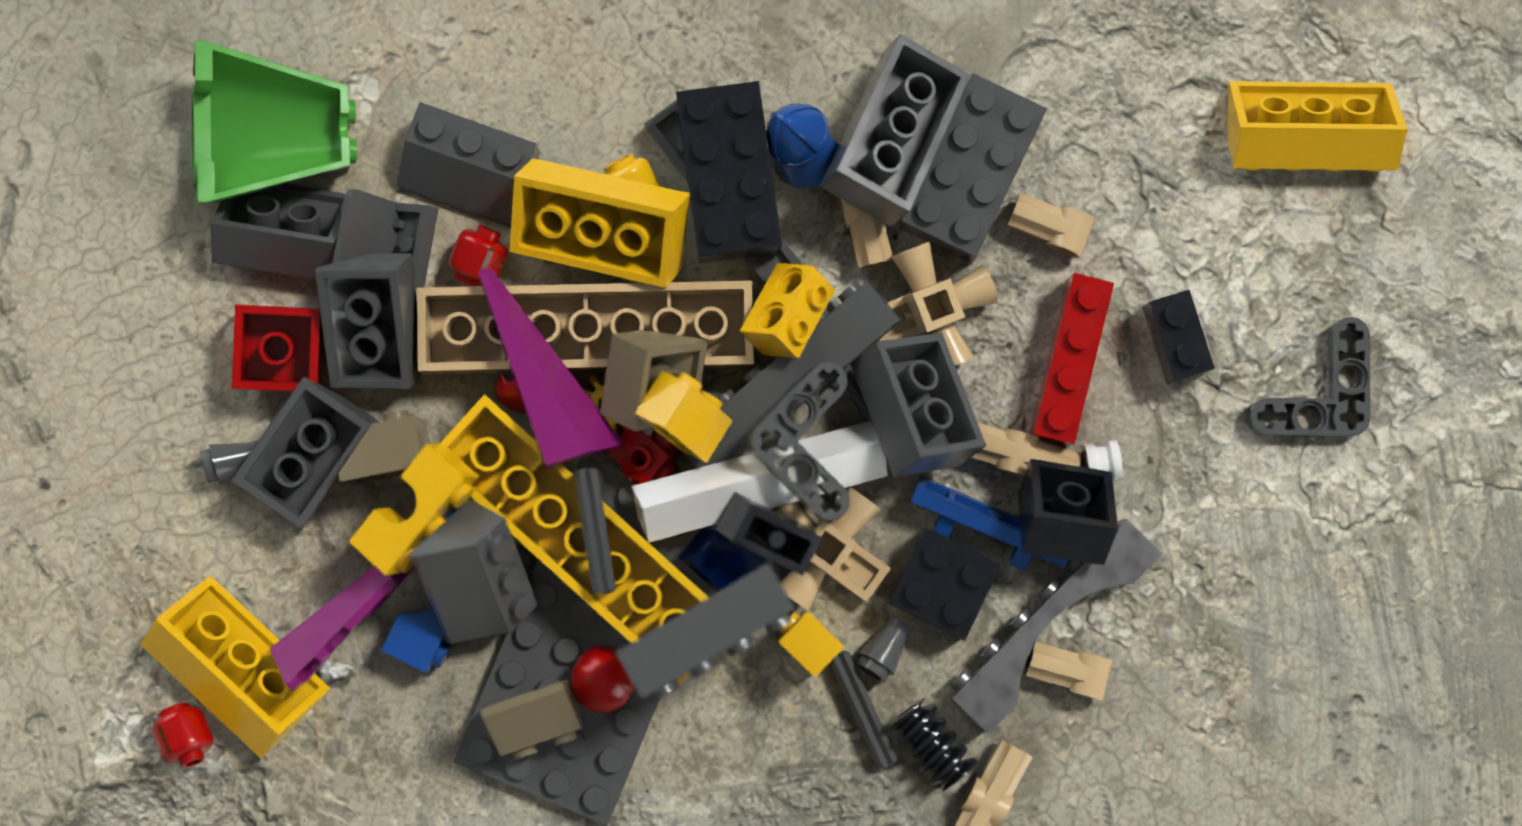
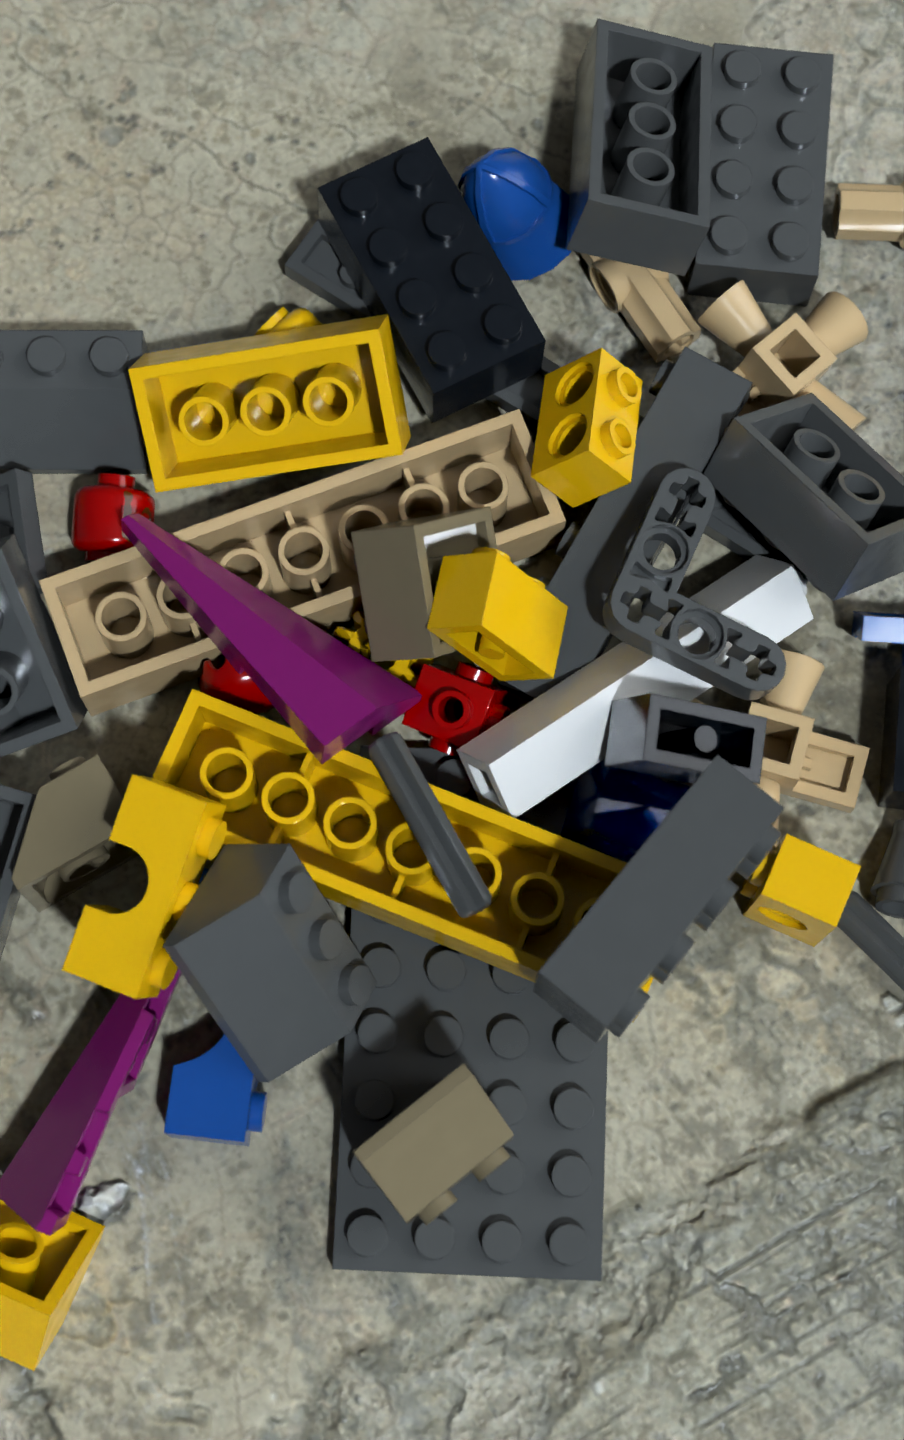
camera: 20 degrees left, 10 degrees down
red hair [571,645,634,713] -> none

